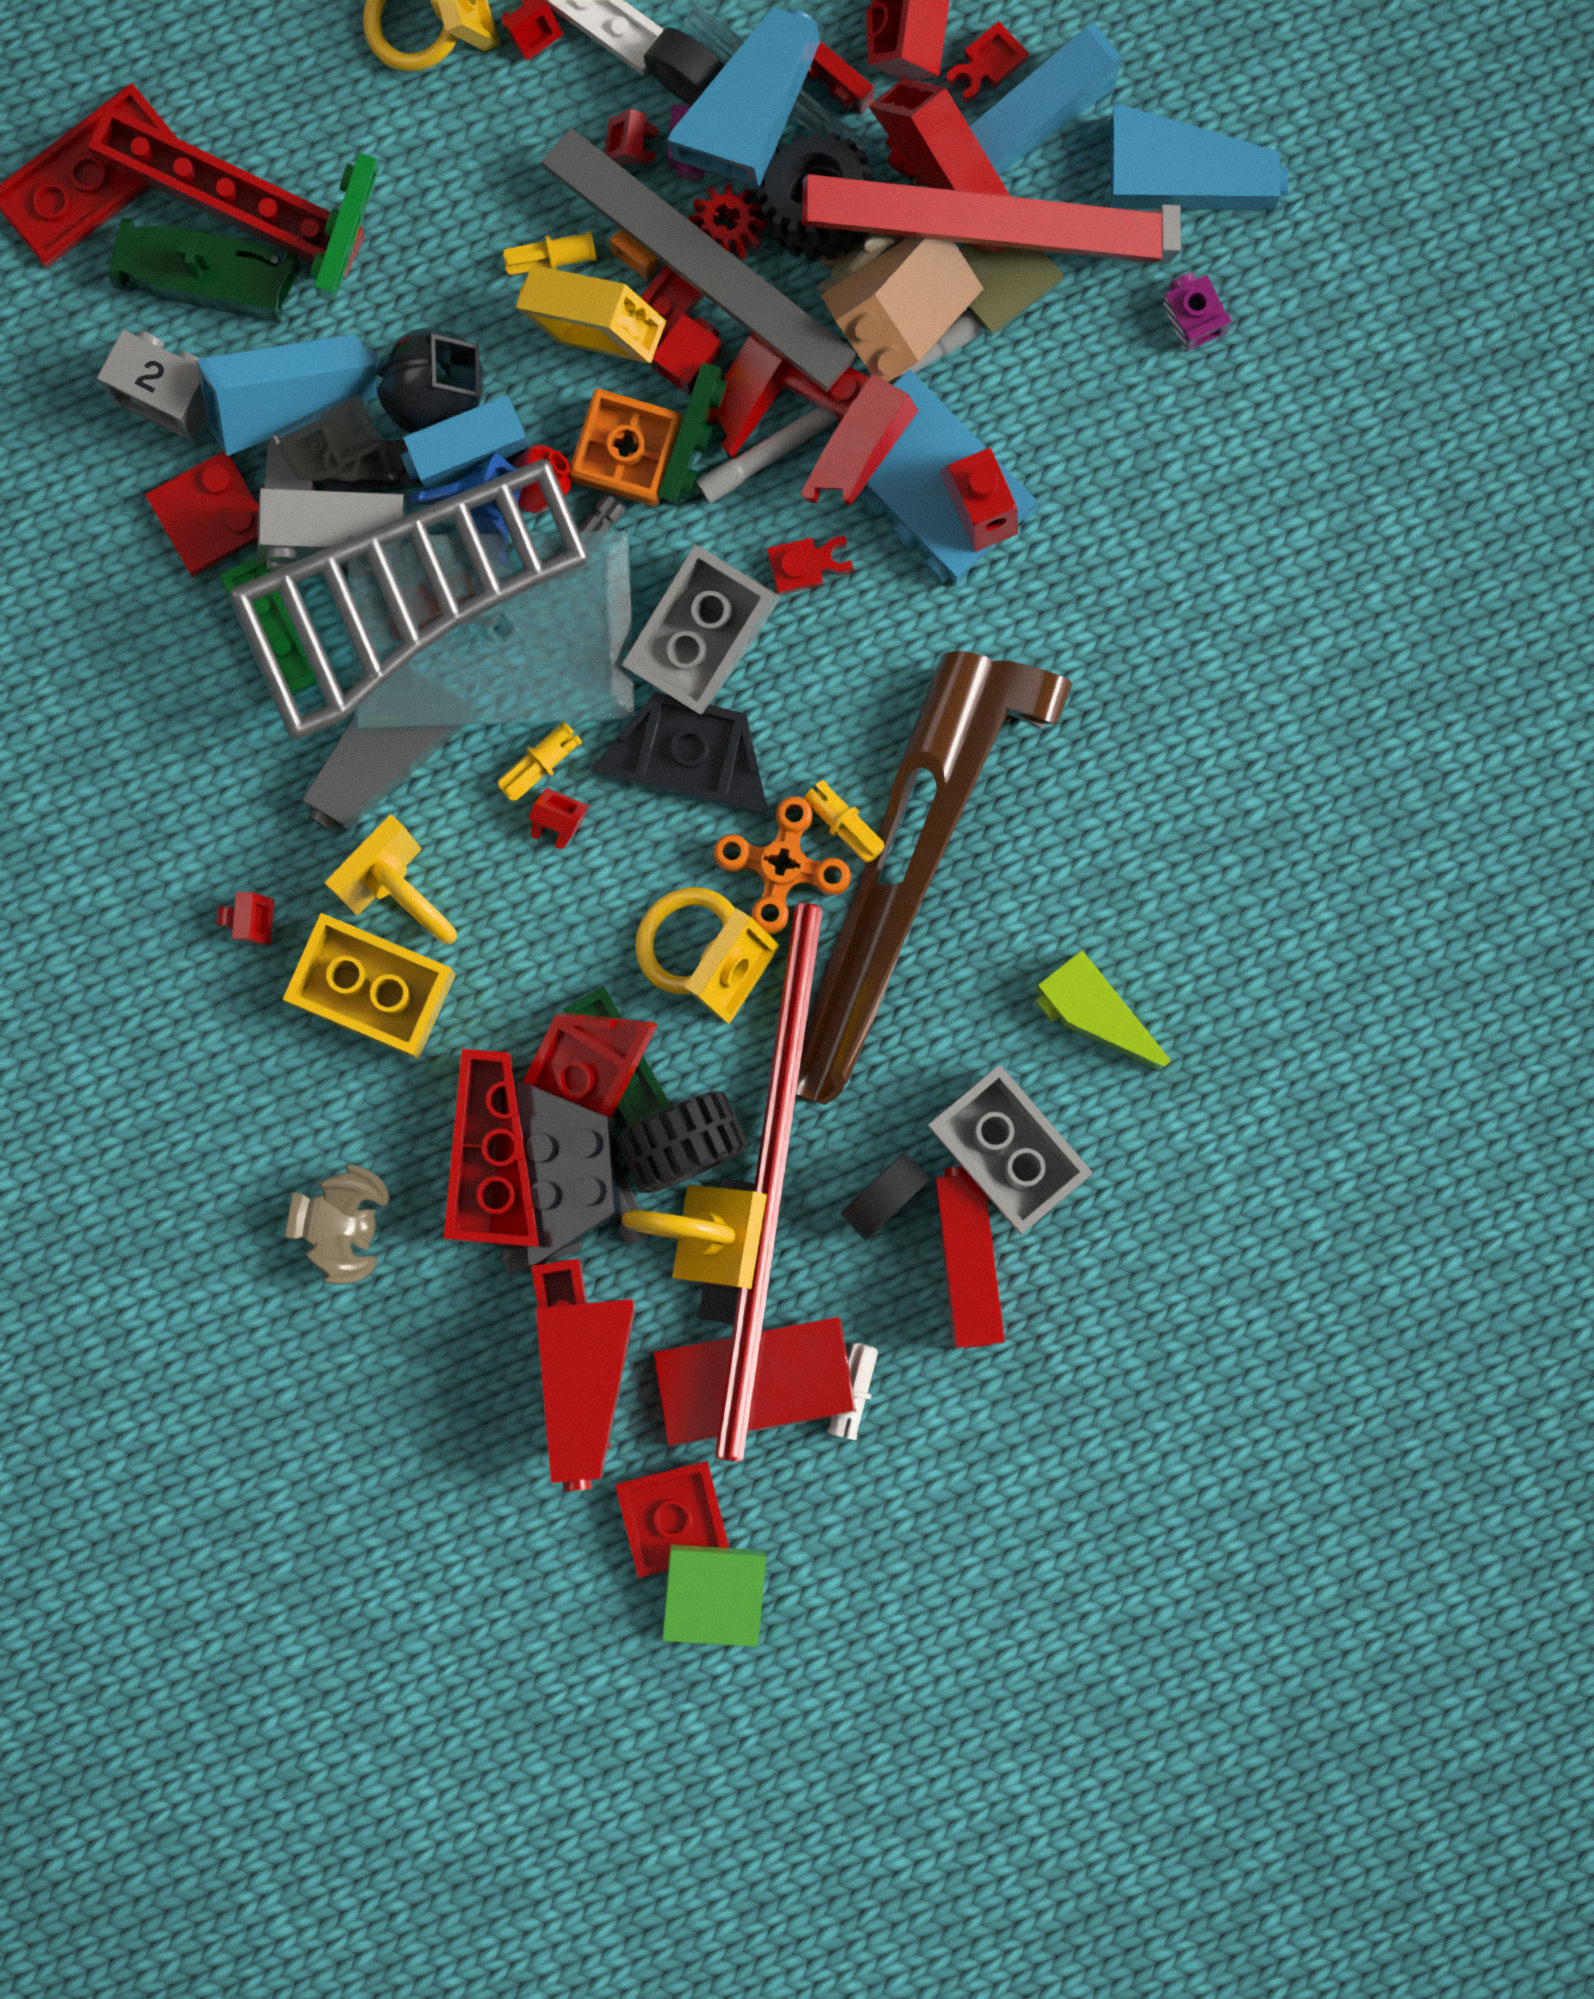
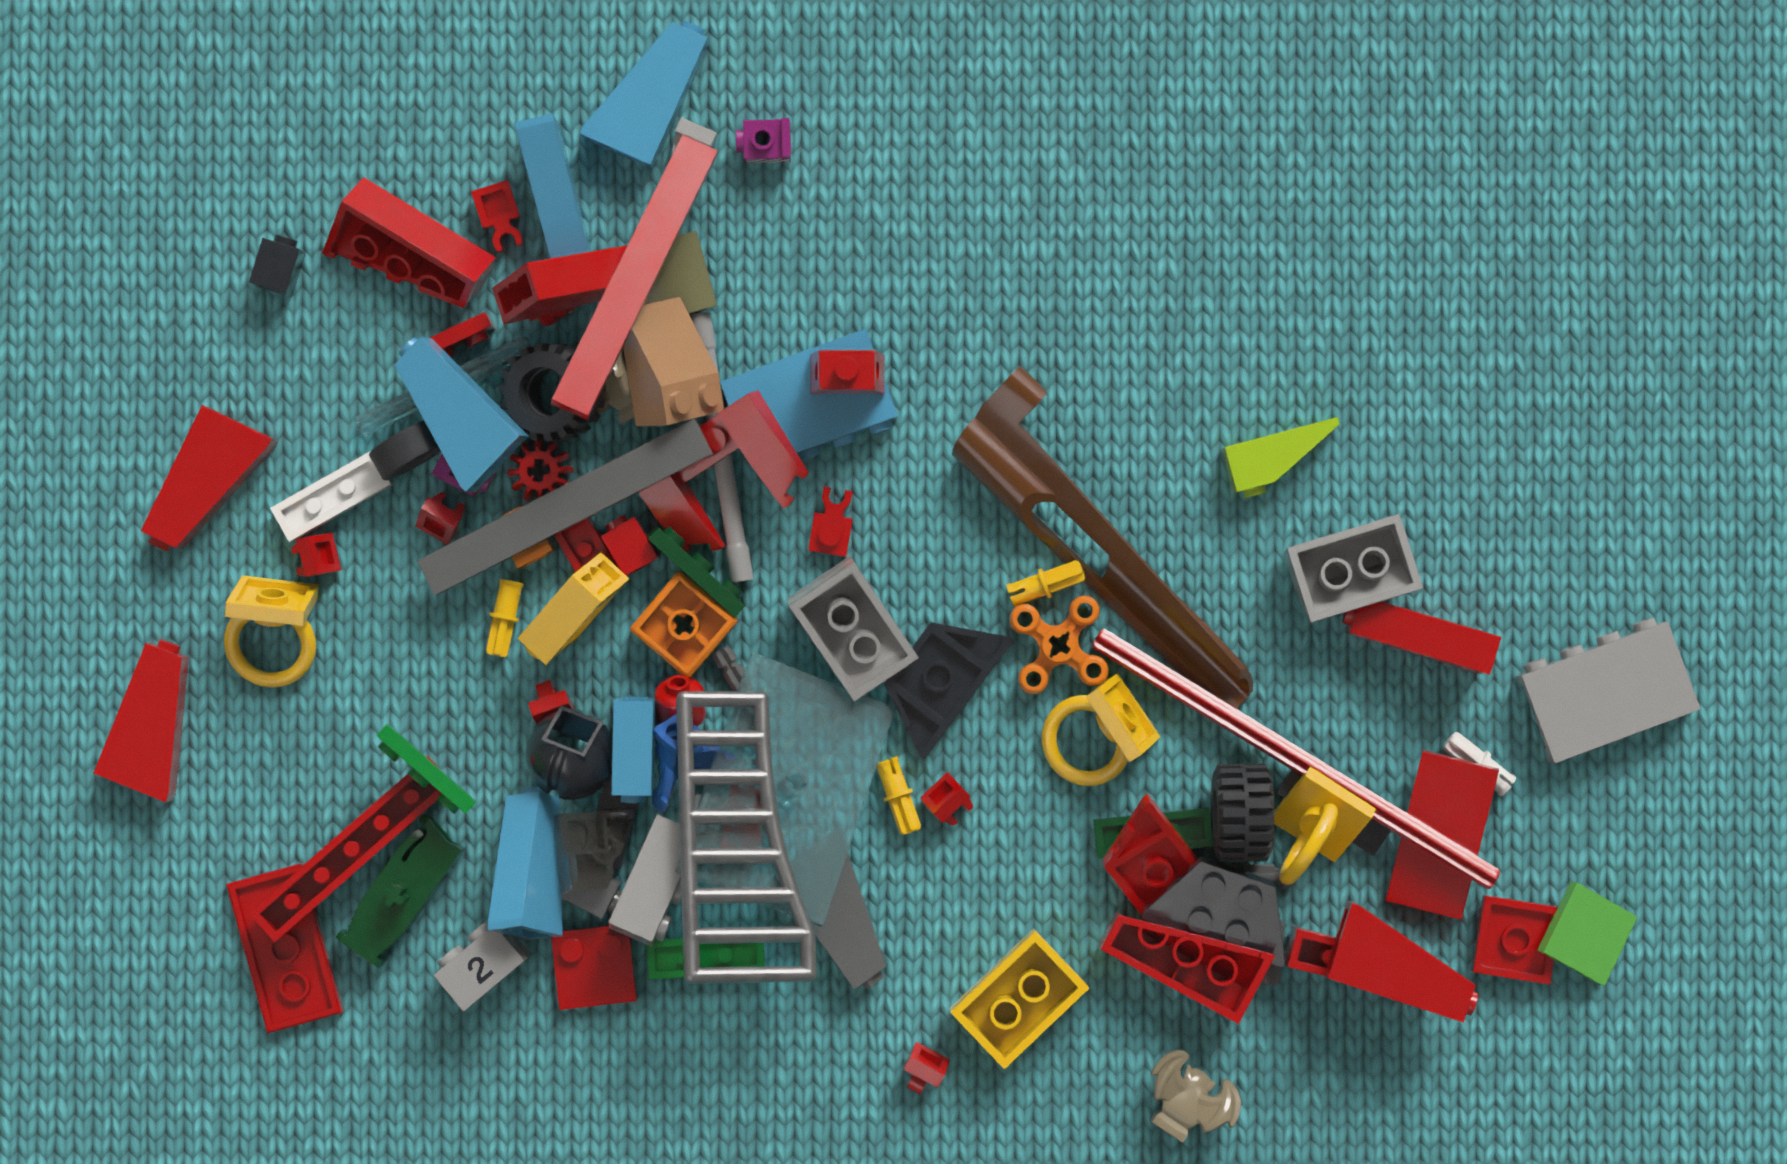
camera: 65 degrees left, 5 degrees up
yellow tile [324,814,457,945] -> none
black tyre [841,1153,930,1240] -> none
none -> red tile [528,680,574,724]
none -> light grey panel [1516,617,1701,763]

